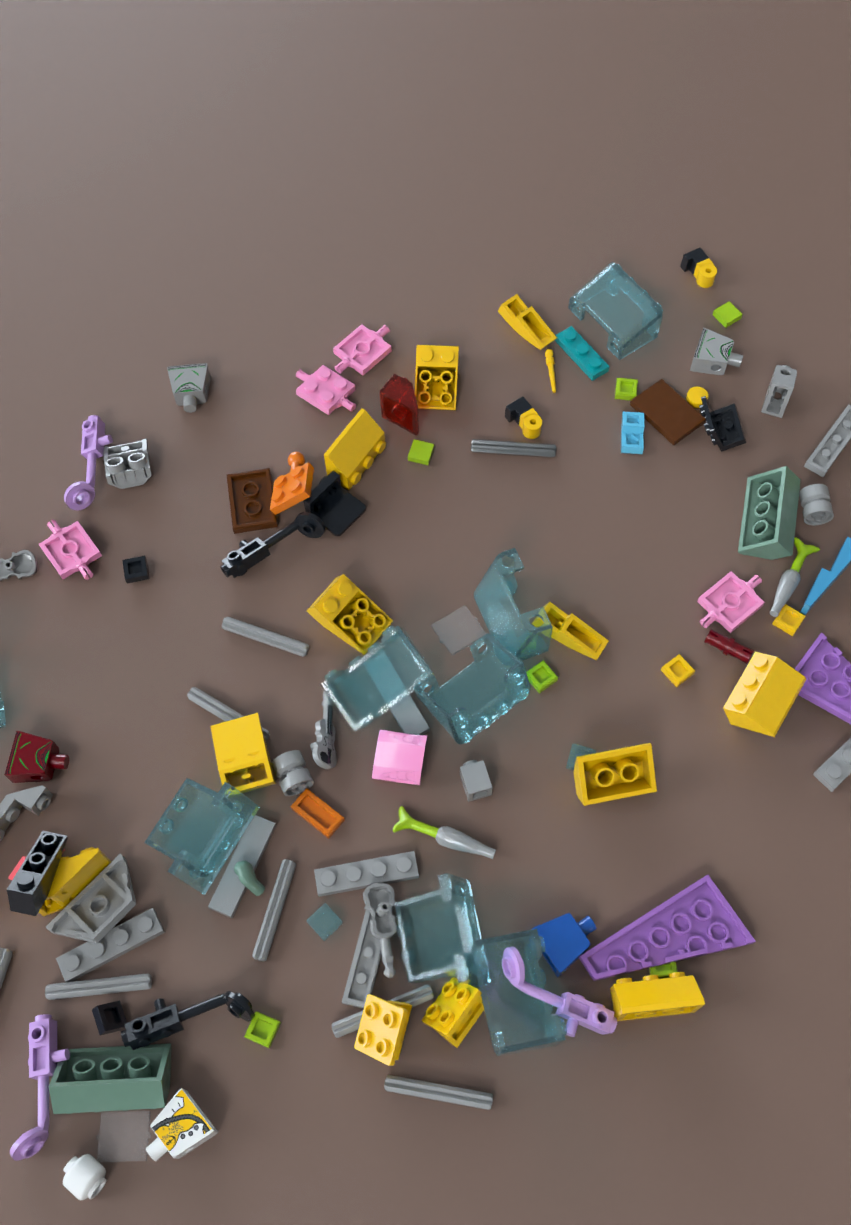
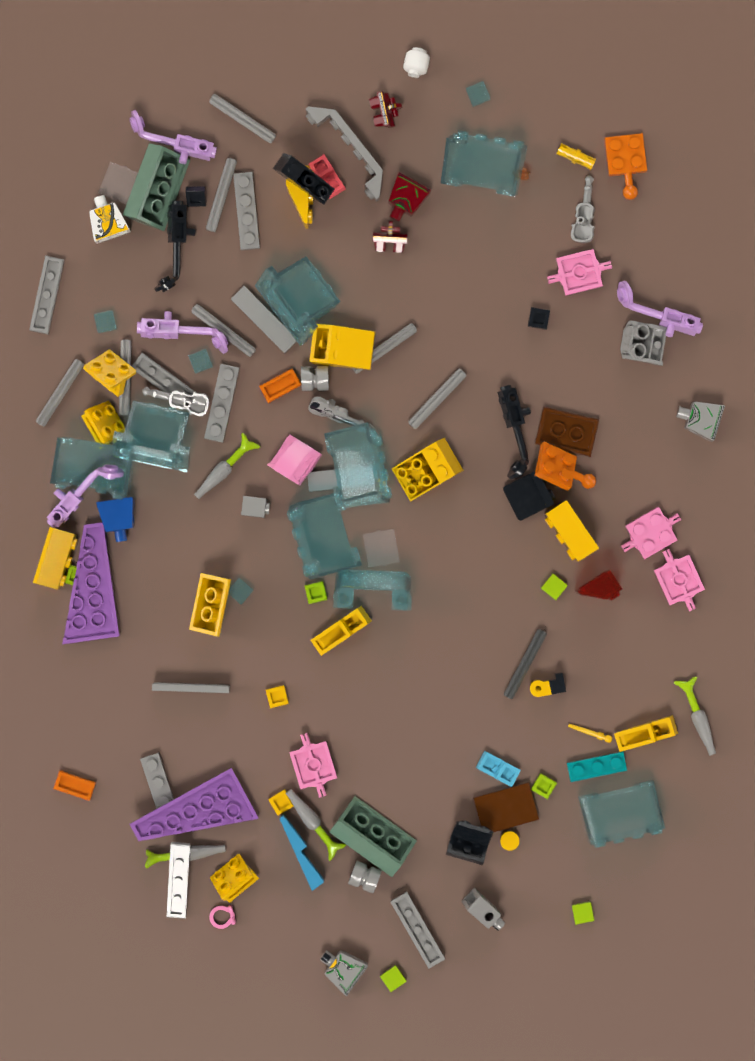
camera: 115 degrees right, 25 degrees up
light grey wing [46,854,136,943] -> none
white head [63,1154,107,1200] -> none
sand green arm [234,861,265,896] -> none
lime tile [244,1011,281,1049] -> none
yellow slope [414,345,459,410] -> none
leg [680,247,717,288] -> none
light grey torso [690,328,743,375] -> none
dark red pin [704,629,754,664] -> none
yellow slope [723,652,806,737] -> none
none -> light grey tile [29,256,65,335]
none -> clear light blue tile [94,310,117,334]
none -> lavender piece [137,311,228,354]
none -> light grey tile [152,682,230,693]
none -> dark red hips [372,221,407,253]
none -> light grey piece [674,677,716,756]

